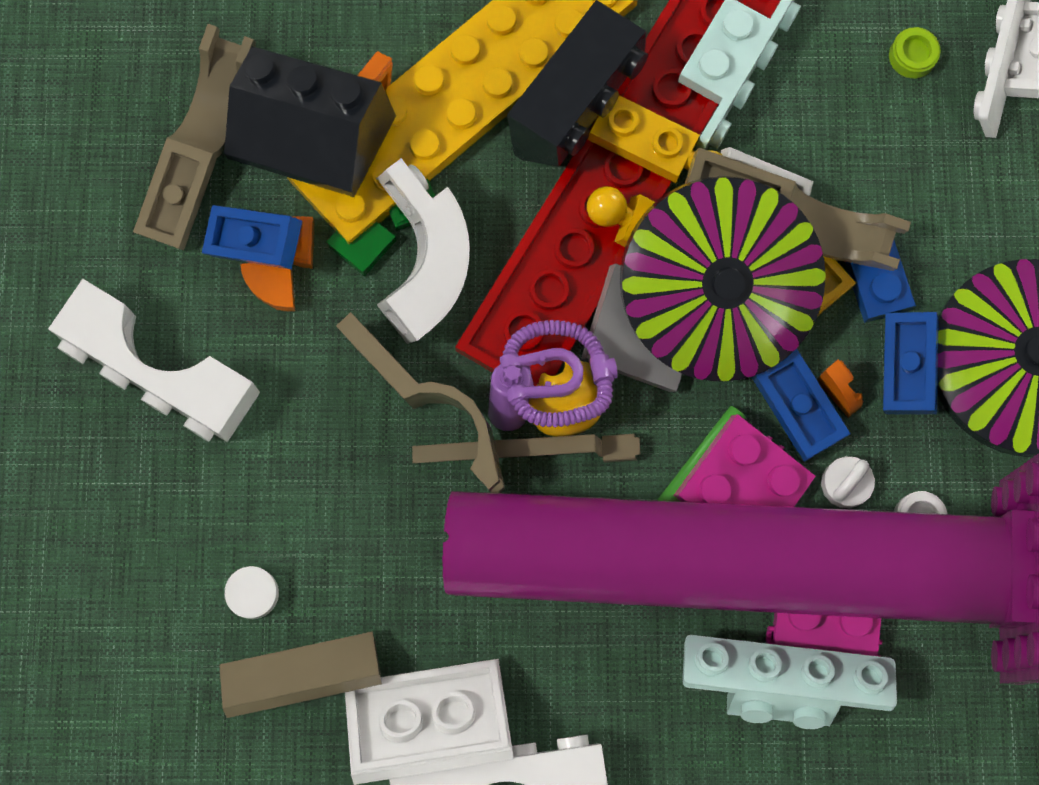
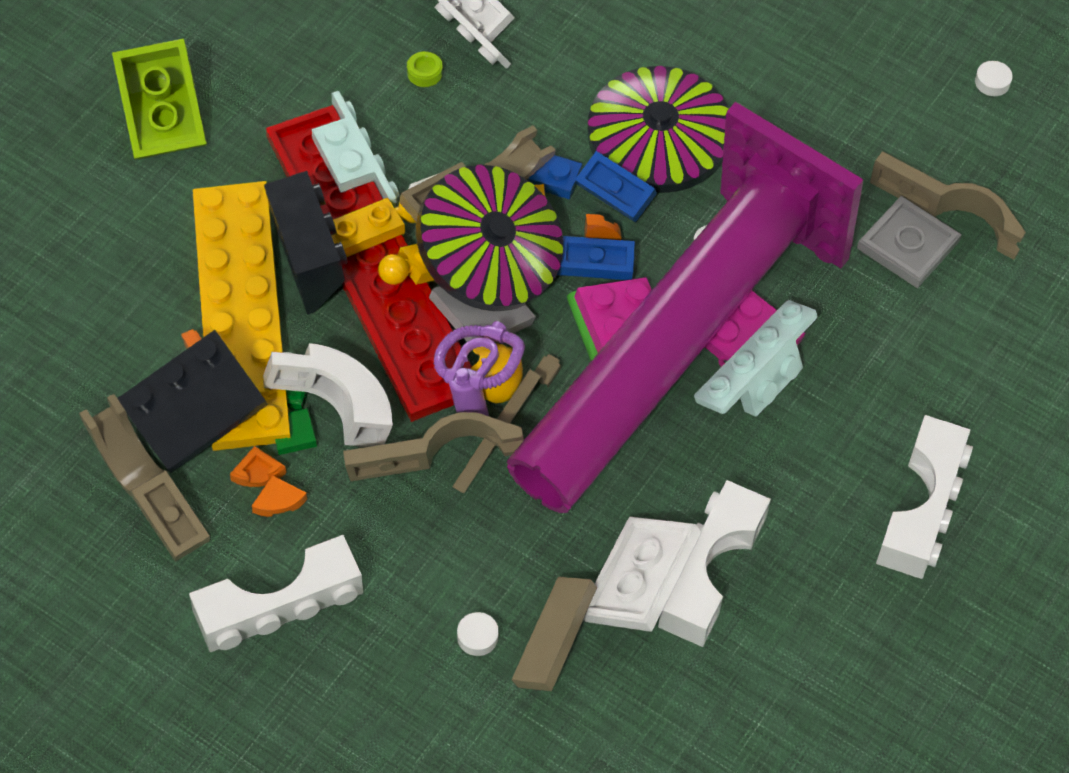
camera: 55 degrees left, 20 degrees down
blue plate [202,205,302,270] -> none
white tile [821,456,875,509] -> none

